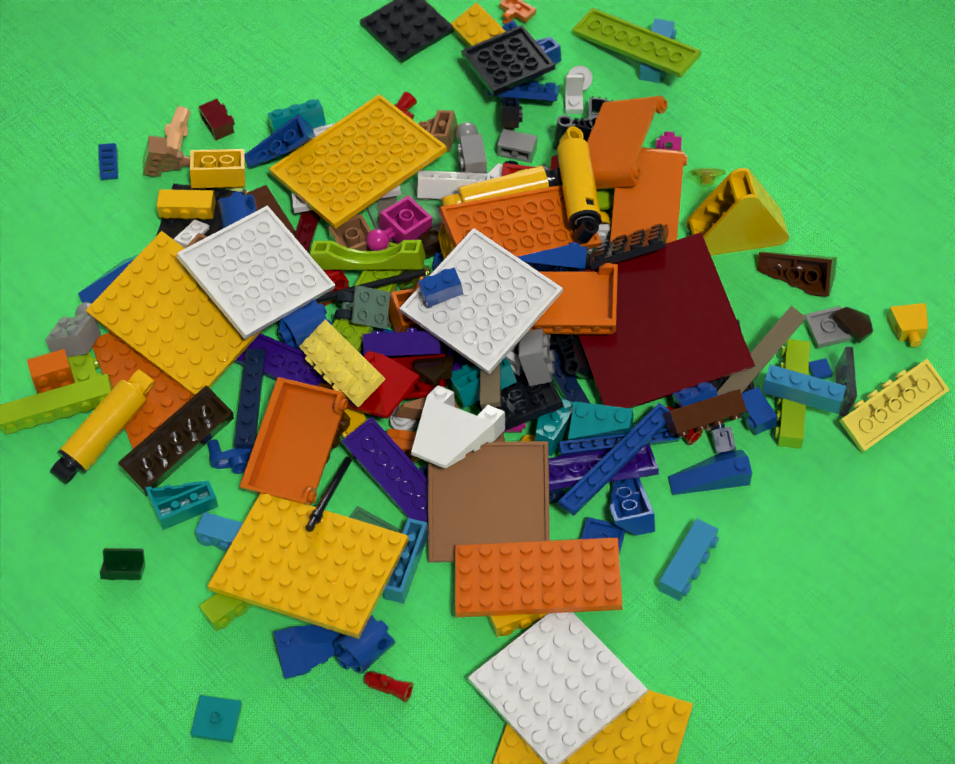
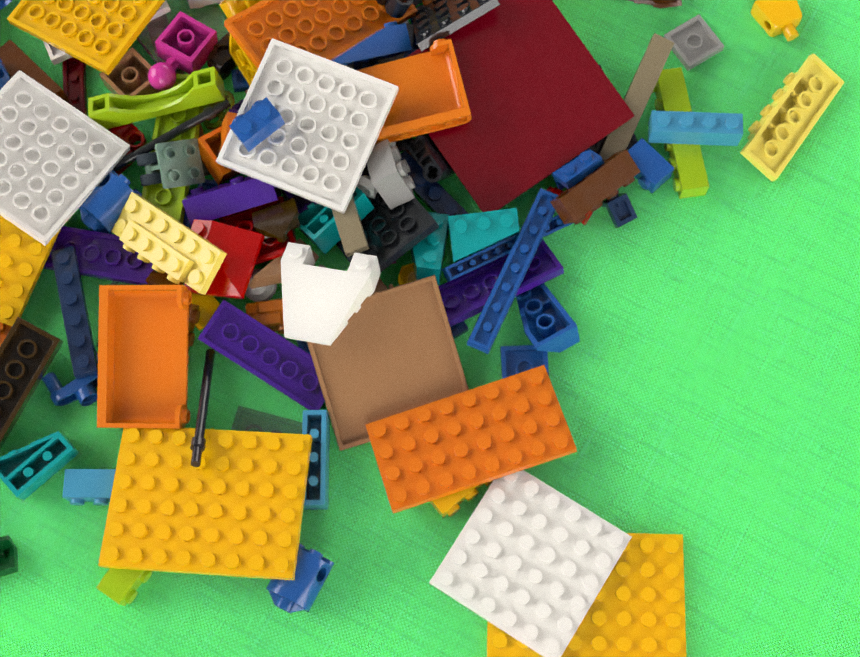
camera: 15 degrees left, 15 degrees up
blue wedge [274,625,343,679] -> none
red piece [364,671,413,703] -> none
dark azure brick [658,519,720,601] -> none
blue wedge [668,450,752,495] -> none
blue tile [809,358,833,379] -> none
dark brown slope [832,307,873,343] -> none
tile [835,346,857,416] -> none

